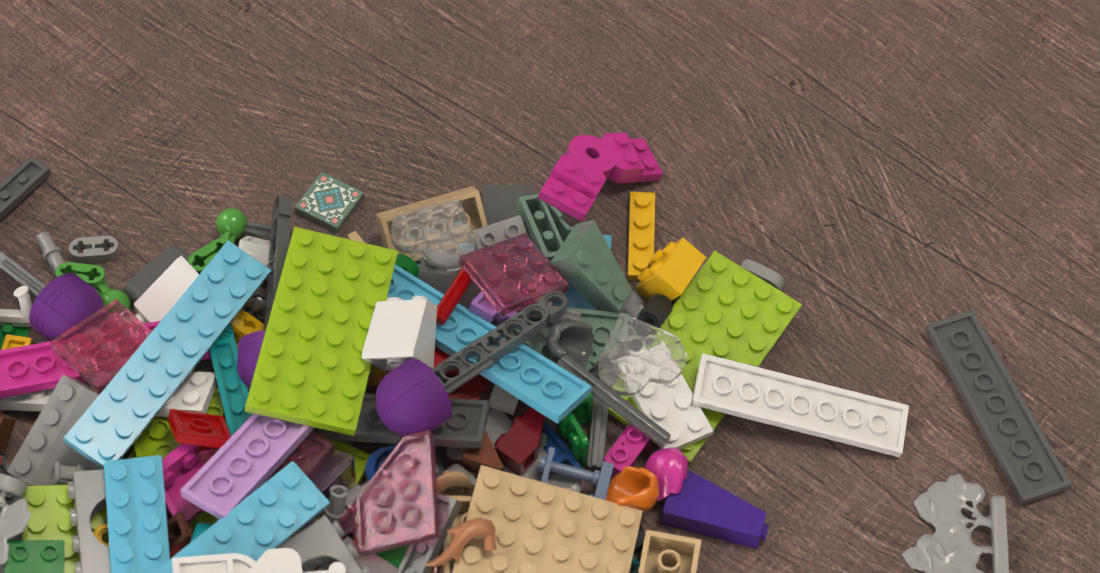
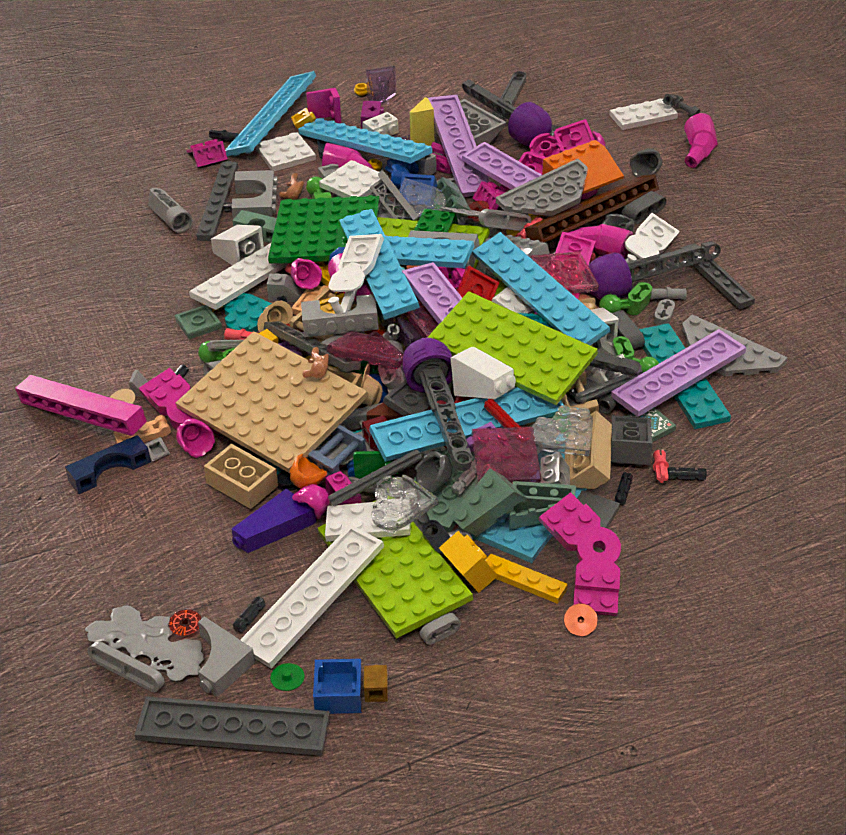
camera: 120 degrees right, 15 degrees down
none -> clear red piece [169,609,201,636]
none -> light grey arch [198,617,255,697]
none -> black axle [233,596,265,633]
none -> green piece [270,663,305,691]
none -> blue container [313,659,362,714]
none -> pearl gold brick [364,665,388,702]
none -> piece [564,604,597,636]
none -> lavender plate [611,329,746,417]
none -> dark grey slope [611,415,652,466]
none -> black axle [615,472,633,506]
none -> teal plate [639,323,731,429]
none -> coral axle [653,450,669,483]
none -> black axle [667,467,707,480]
none -> light grey plate [682,315,788,377]

